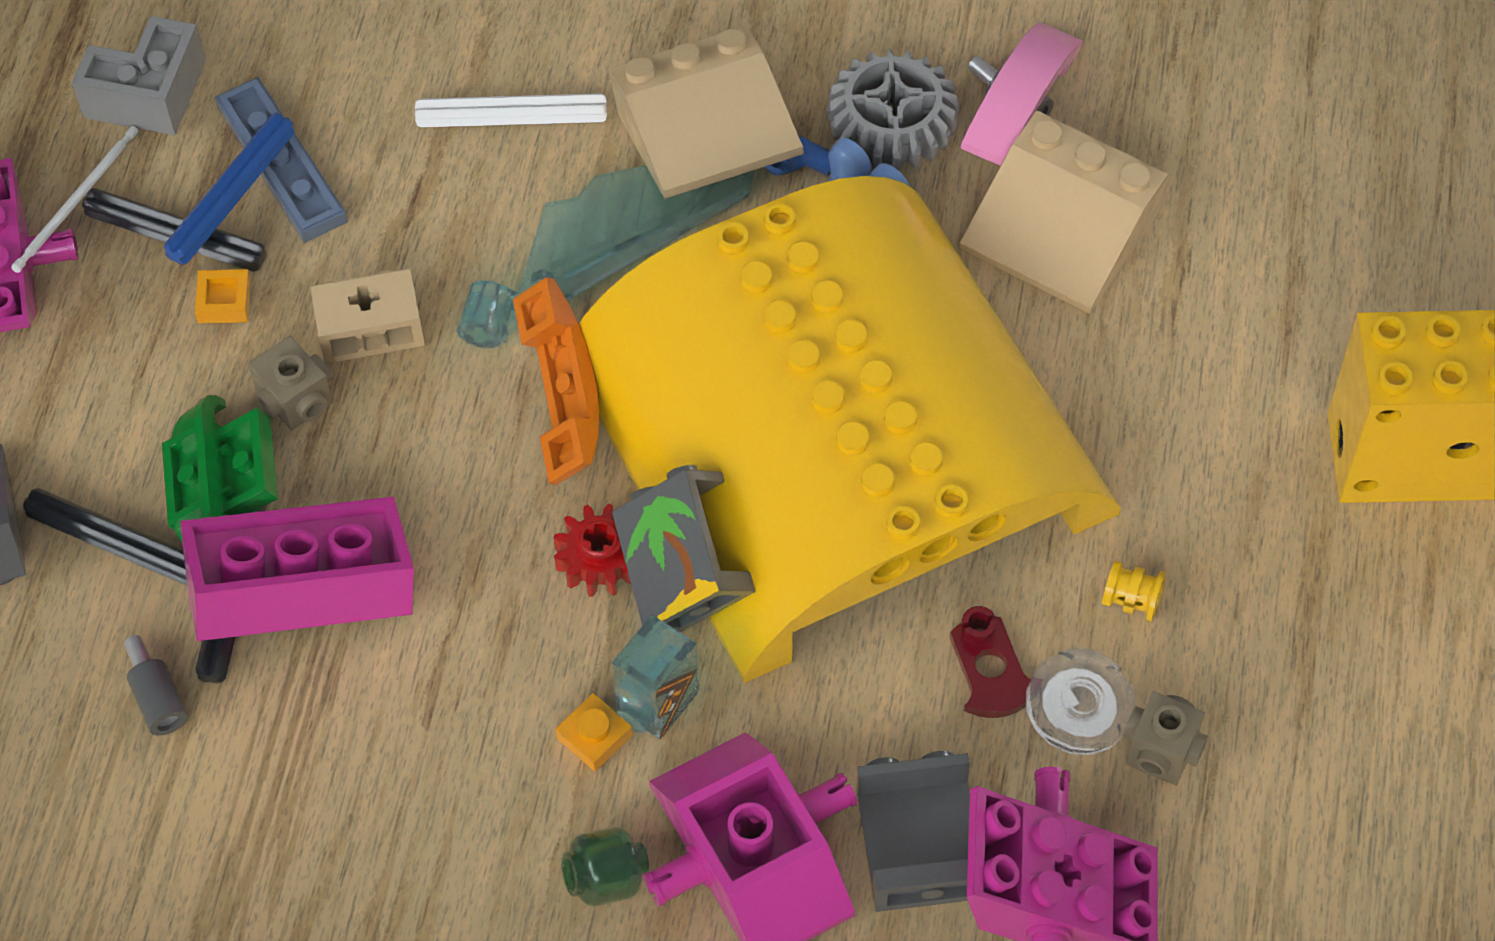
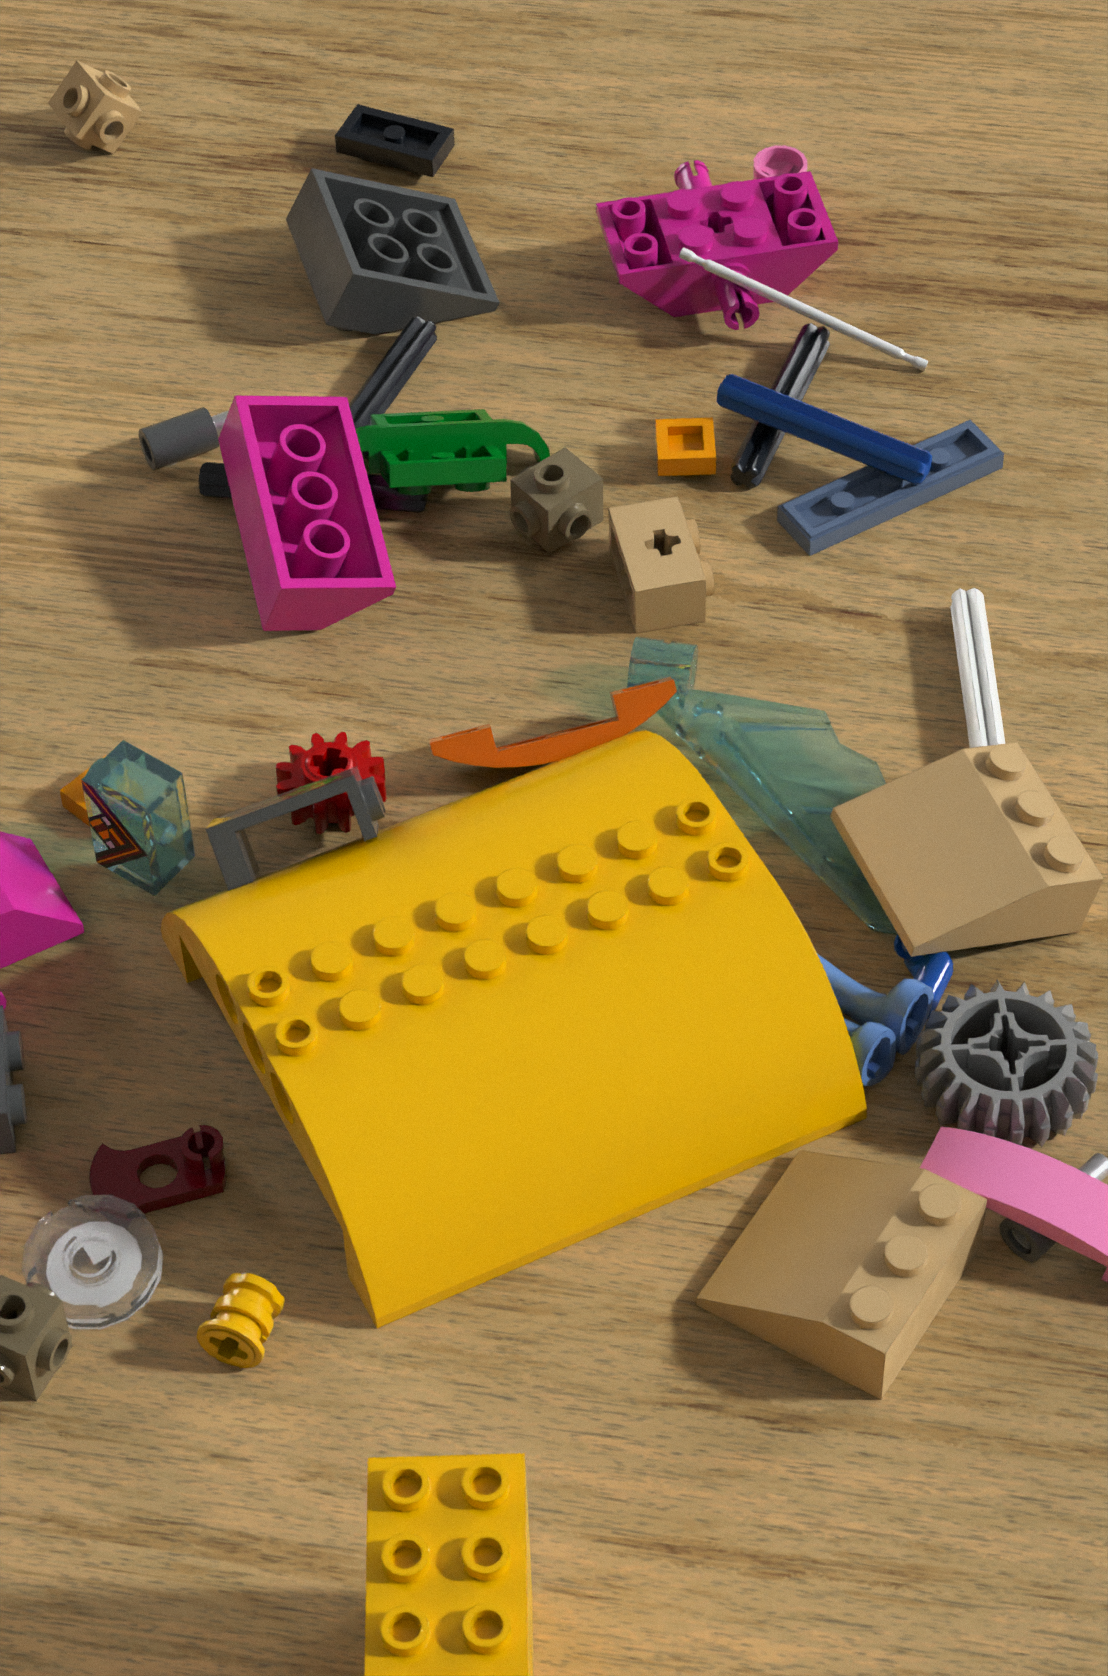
camera: 90 degrees right, 10 degrees down
light grey panel [72,16,205,135] -> none

